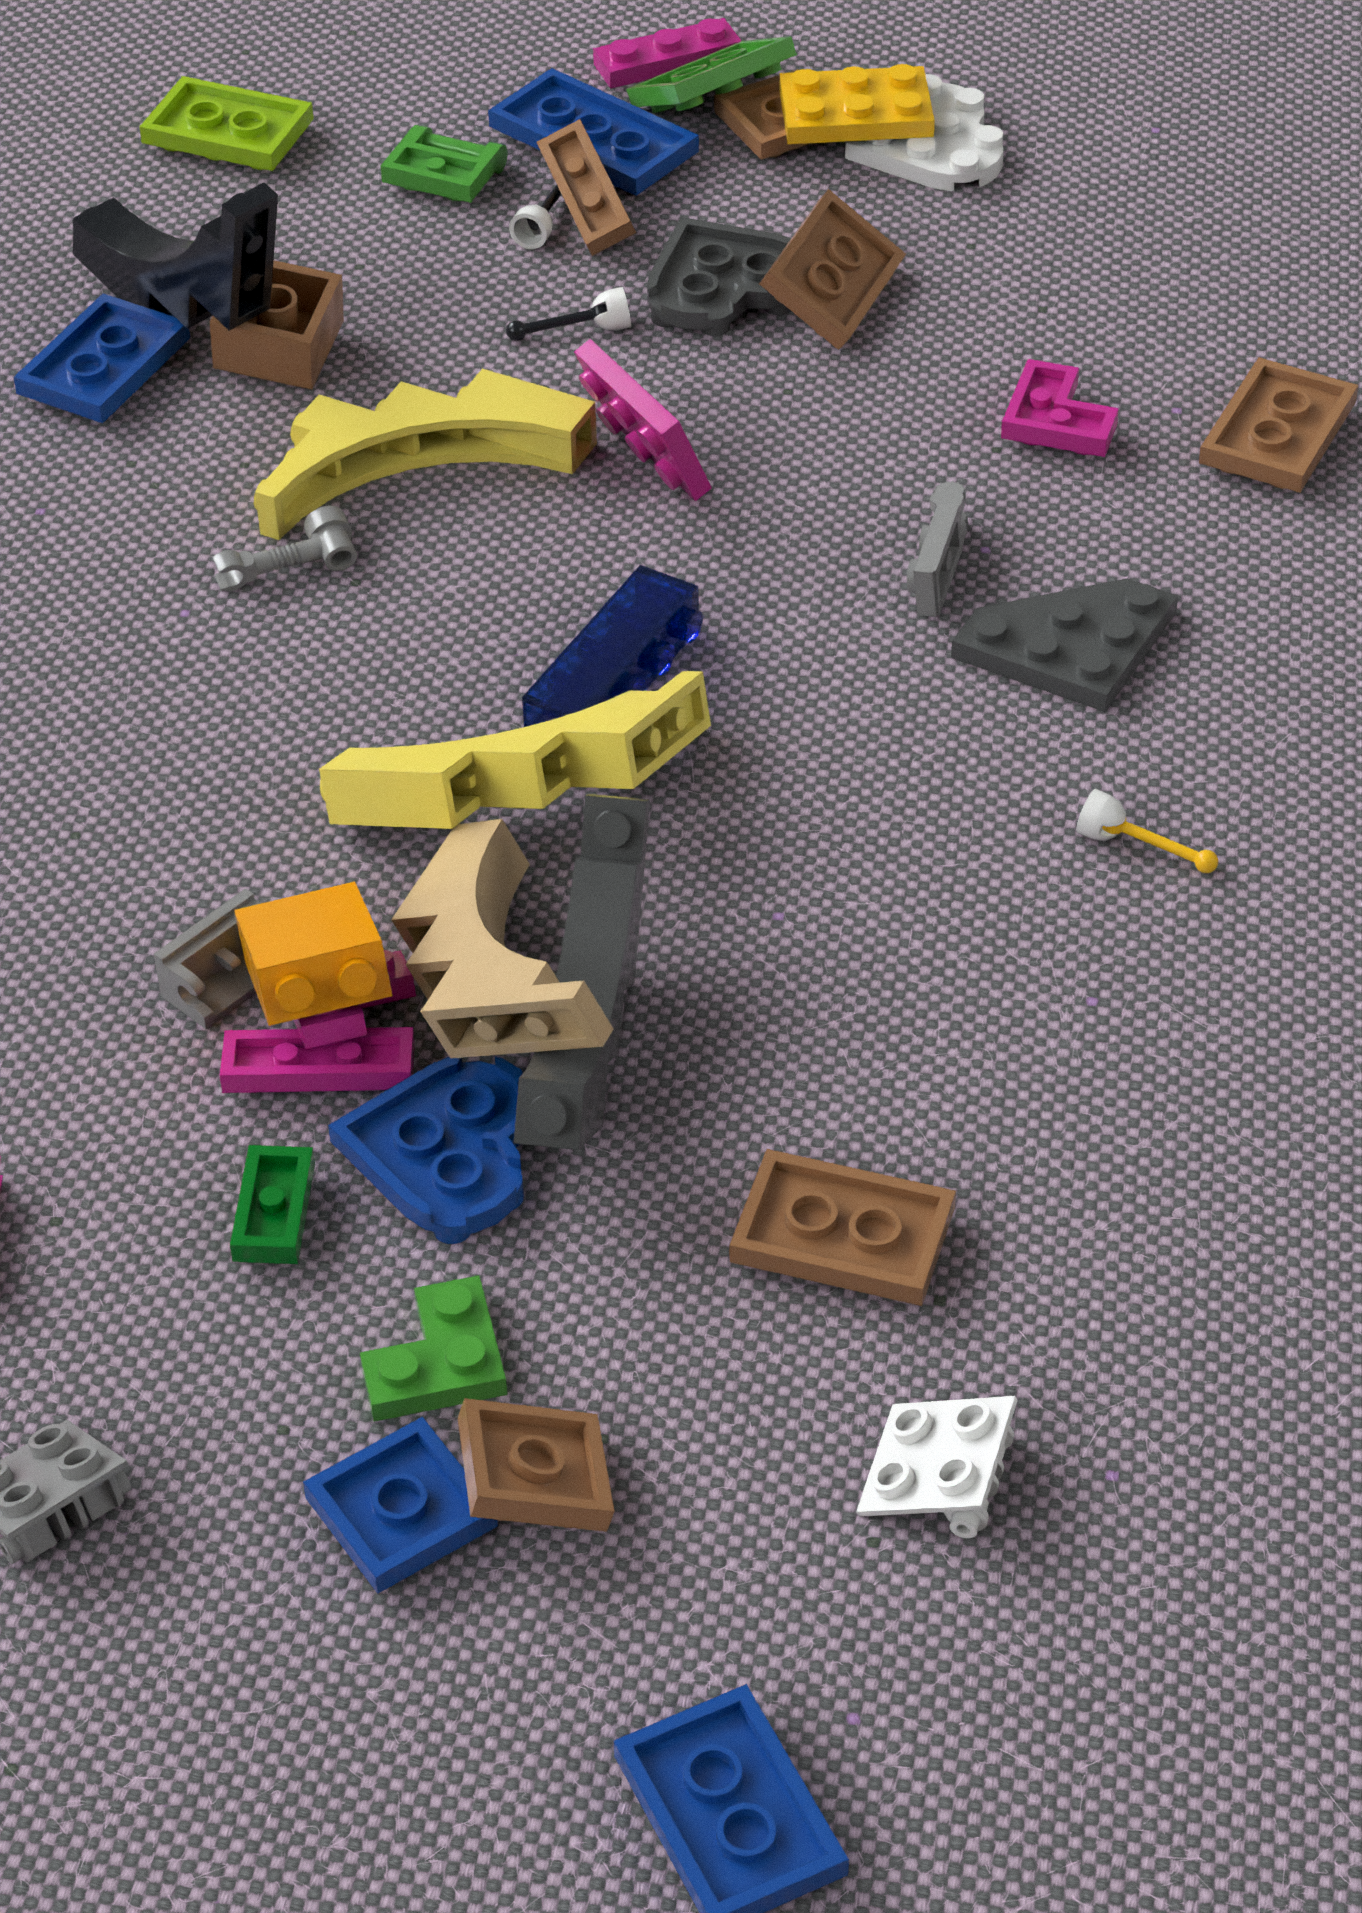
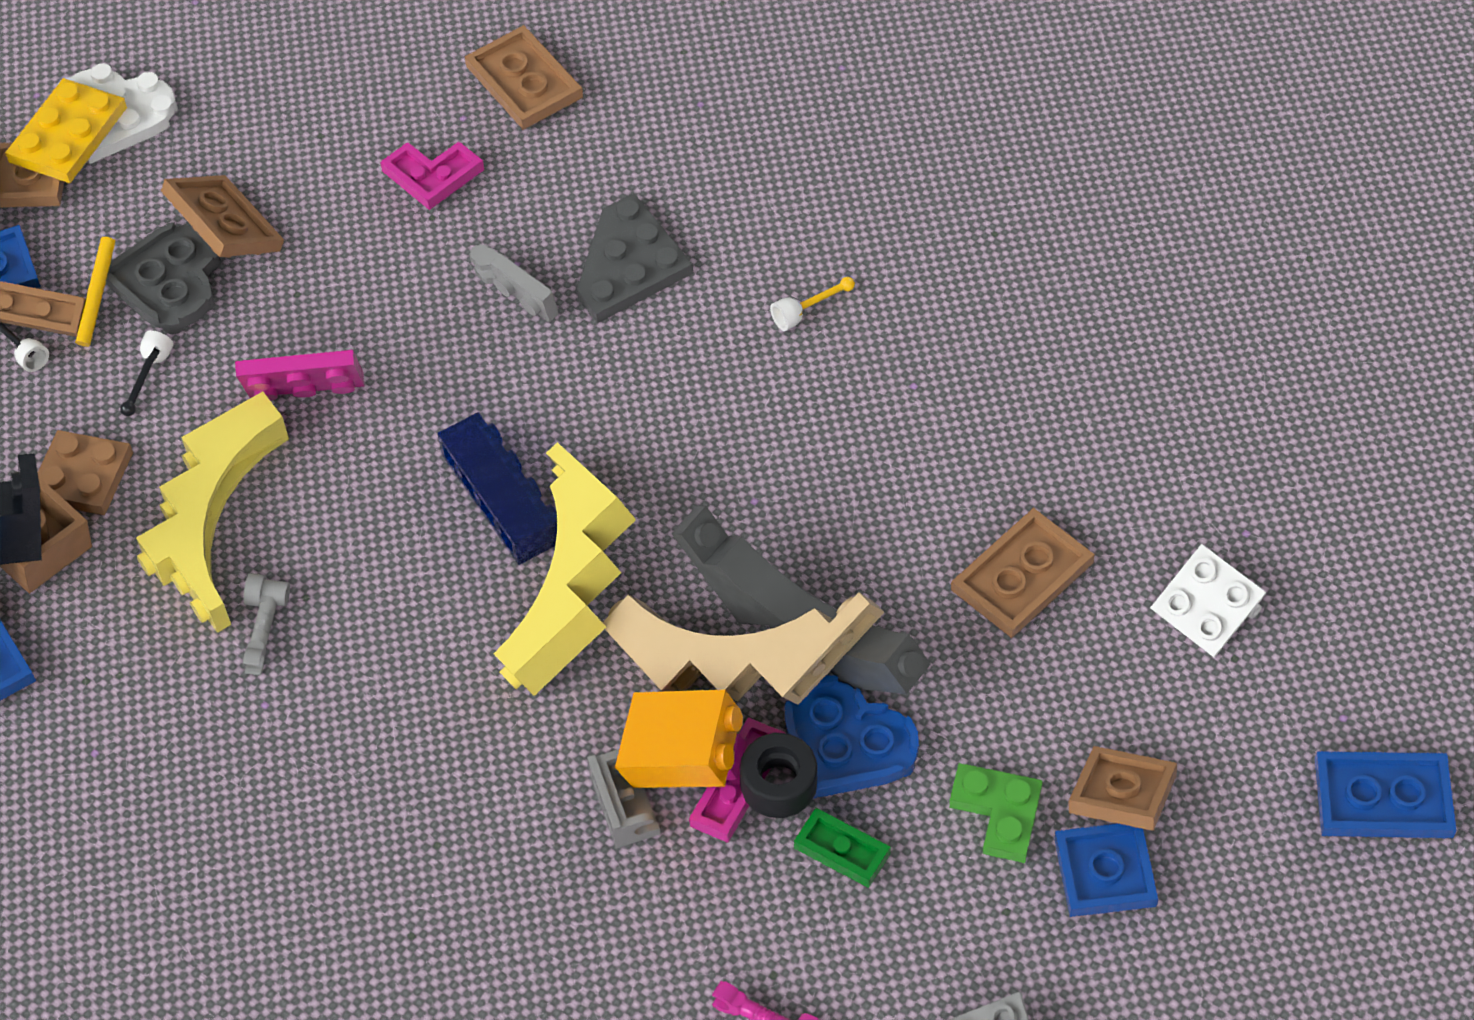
camera: 60 degrees left, 10 degrees up
none -> medium nougat plate [38,430,133,515]
none -> yellow bar [75,237,116,347]
none -> black tyre [740,733,817,818]

